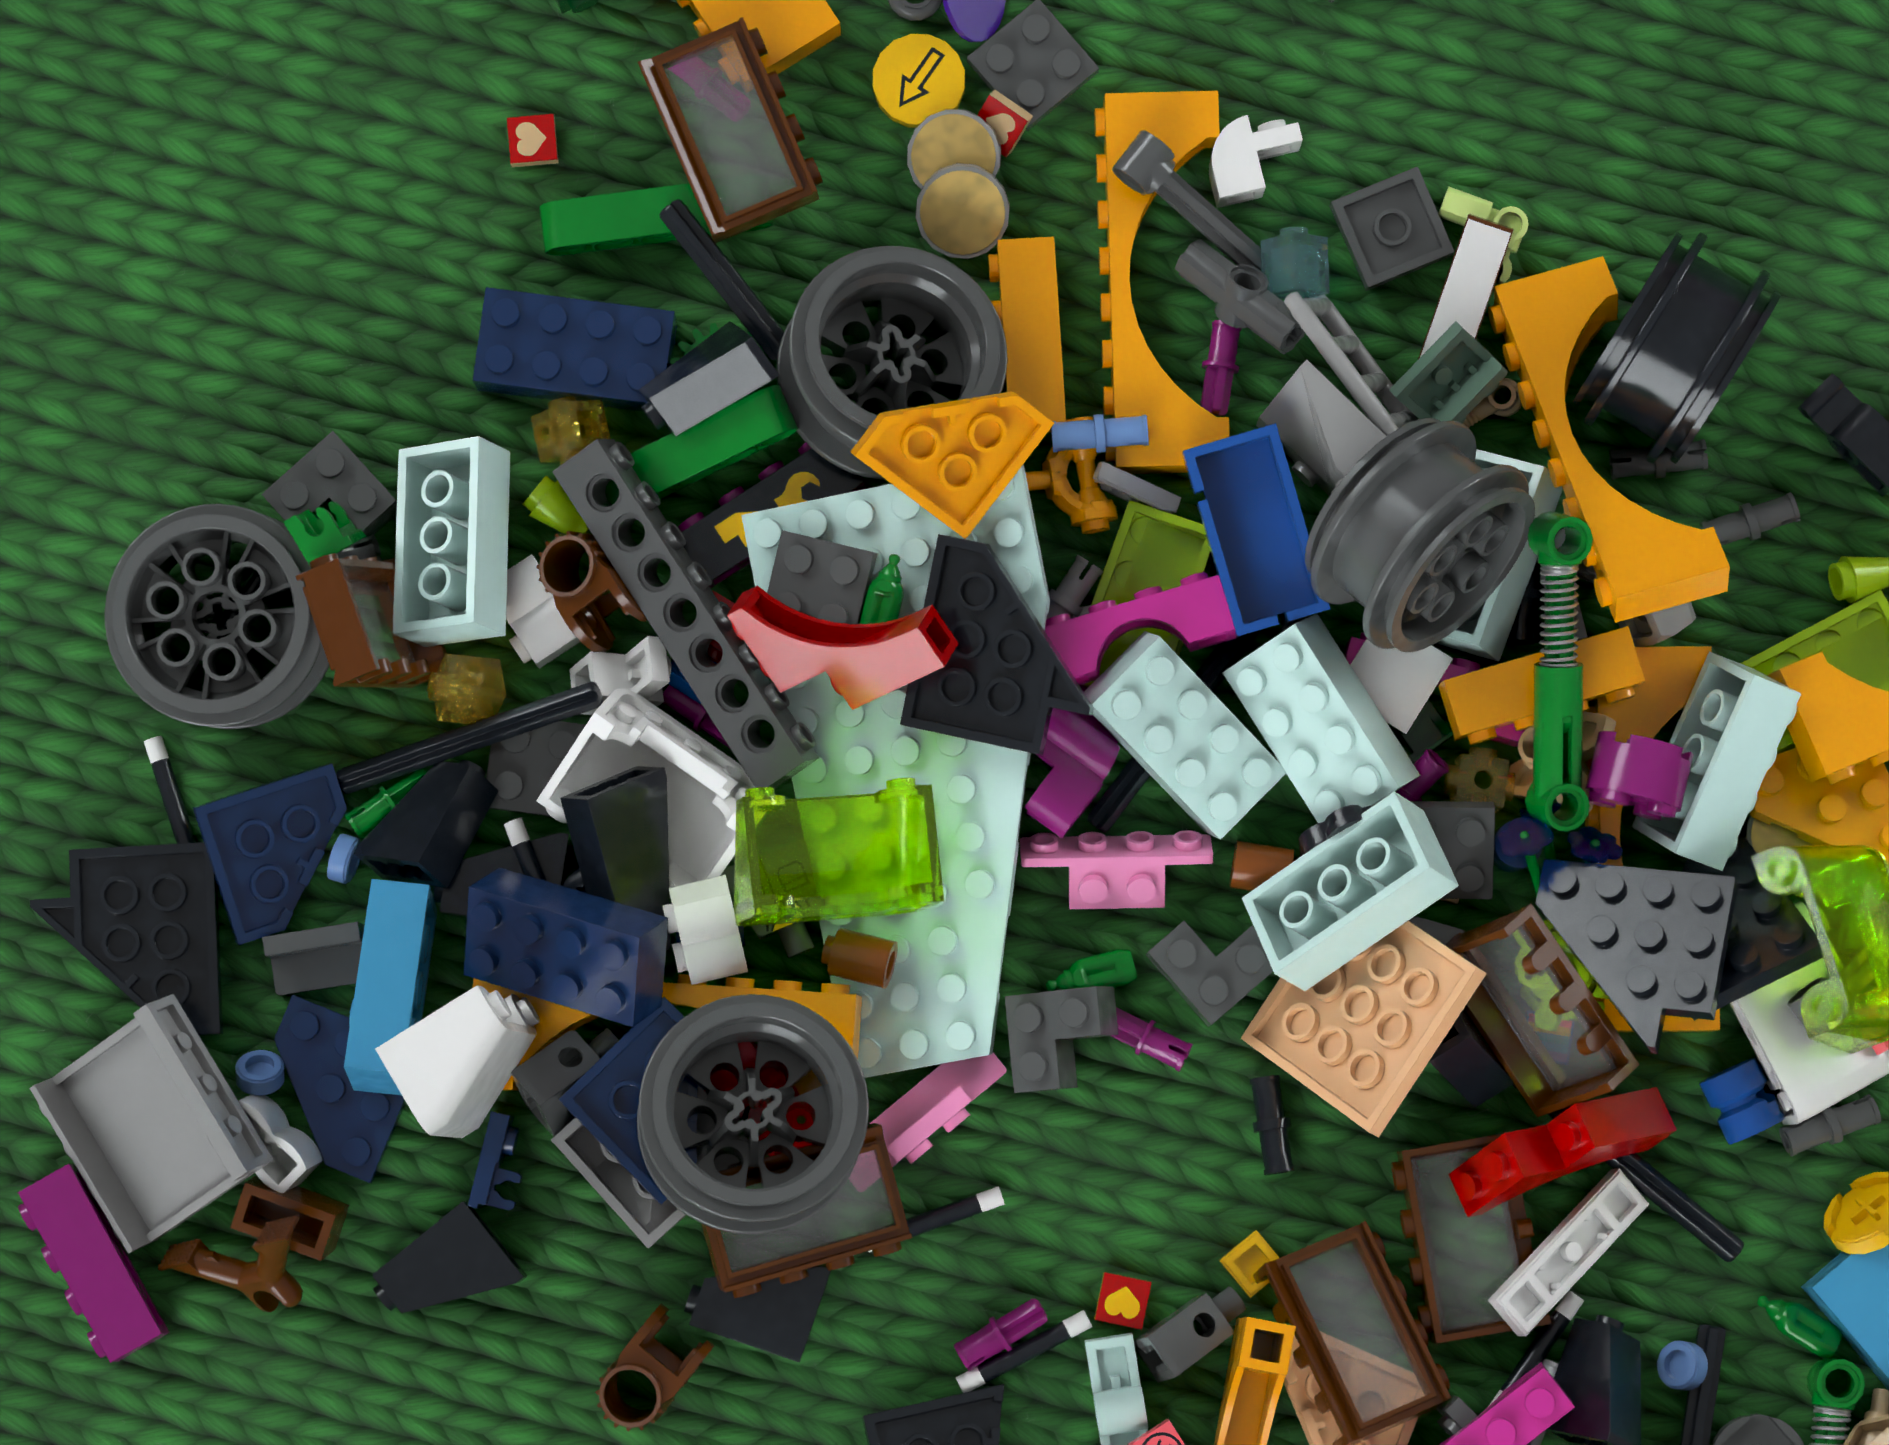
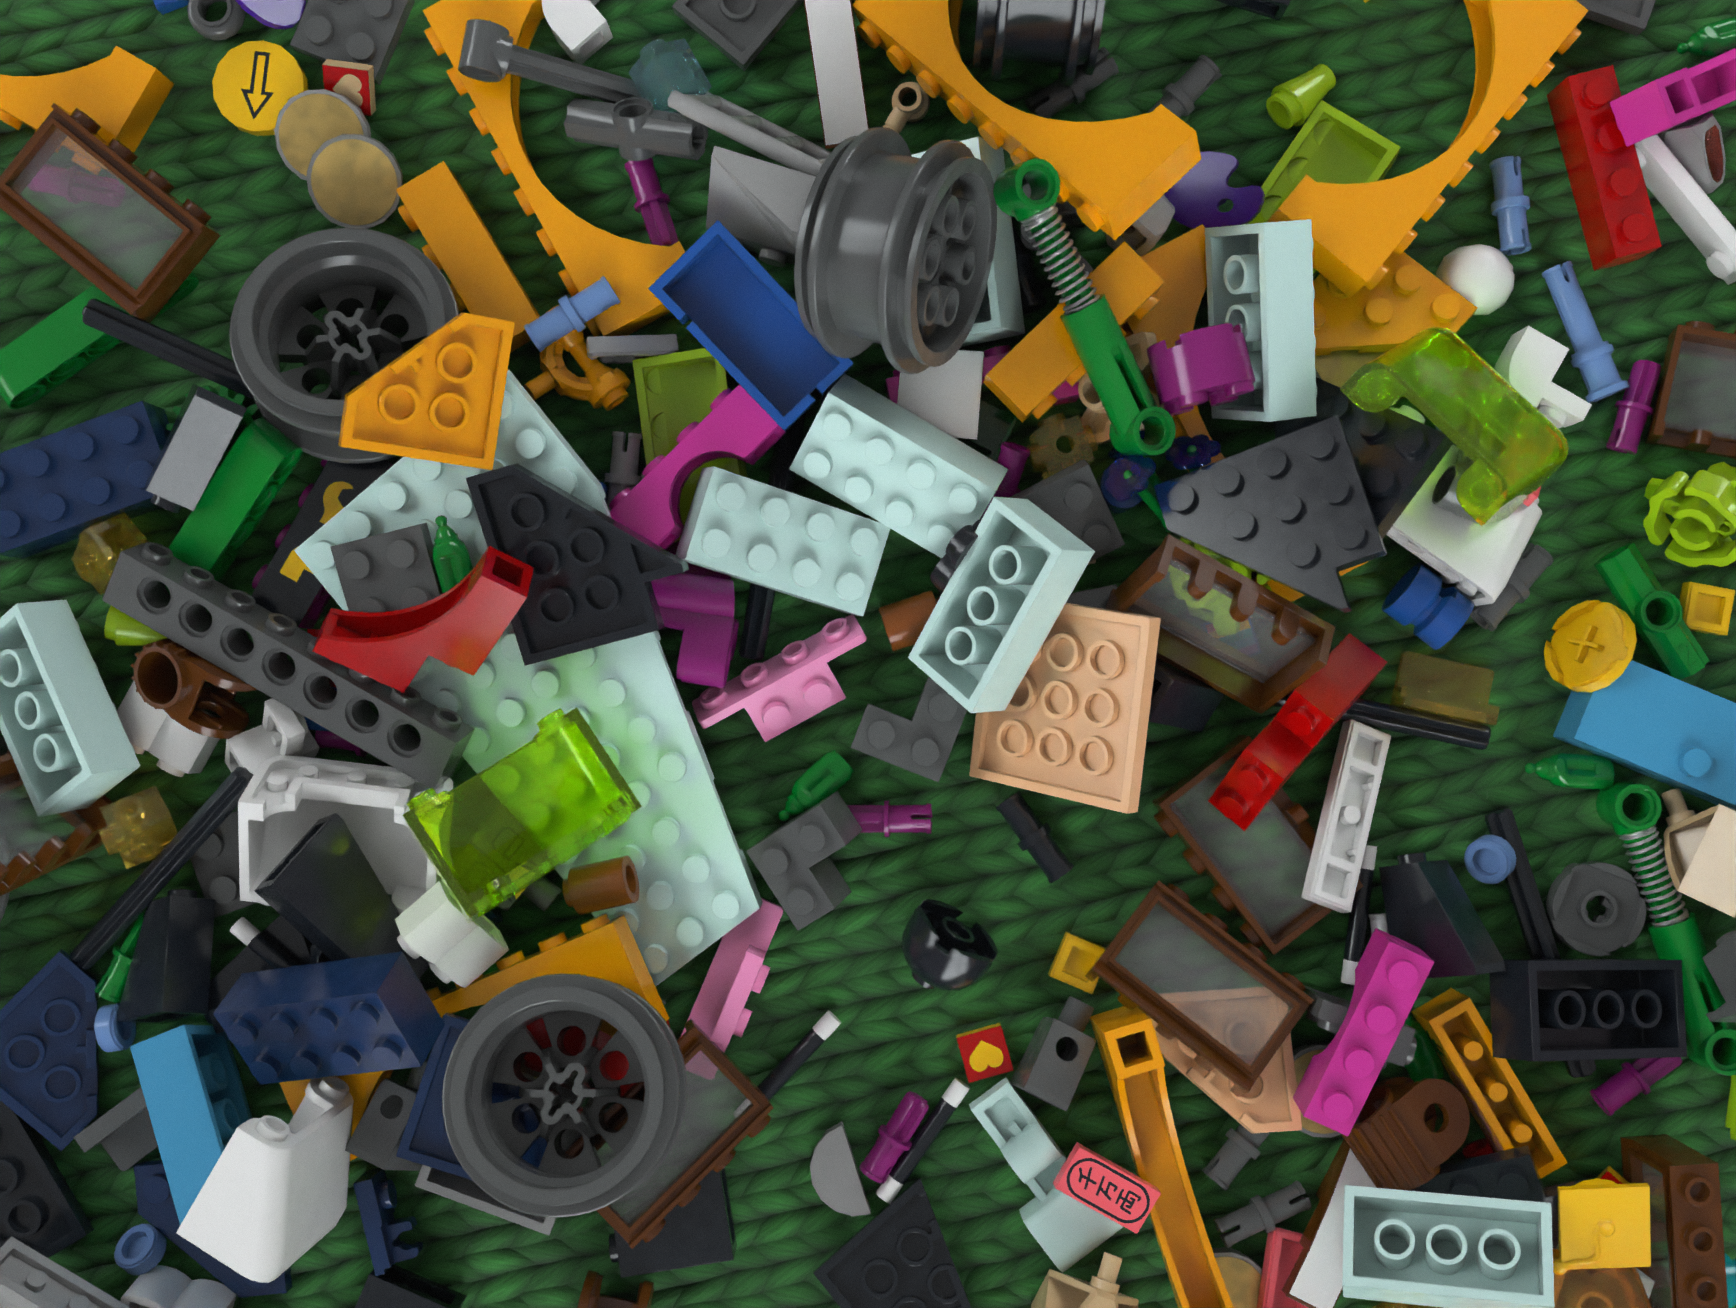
camera: 25 degrees left, 5 degrees up
sand green bracket [1389,321,1508,423] -> none
none -> light grey tile [810,1121,871,1216]
none -> black cylinder [901,899,998,991]
none -> dark purple piece [1164,151,1265,229]
none -> clear yellow panel [1390,651,1500,725]

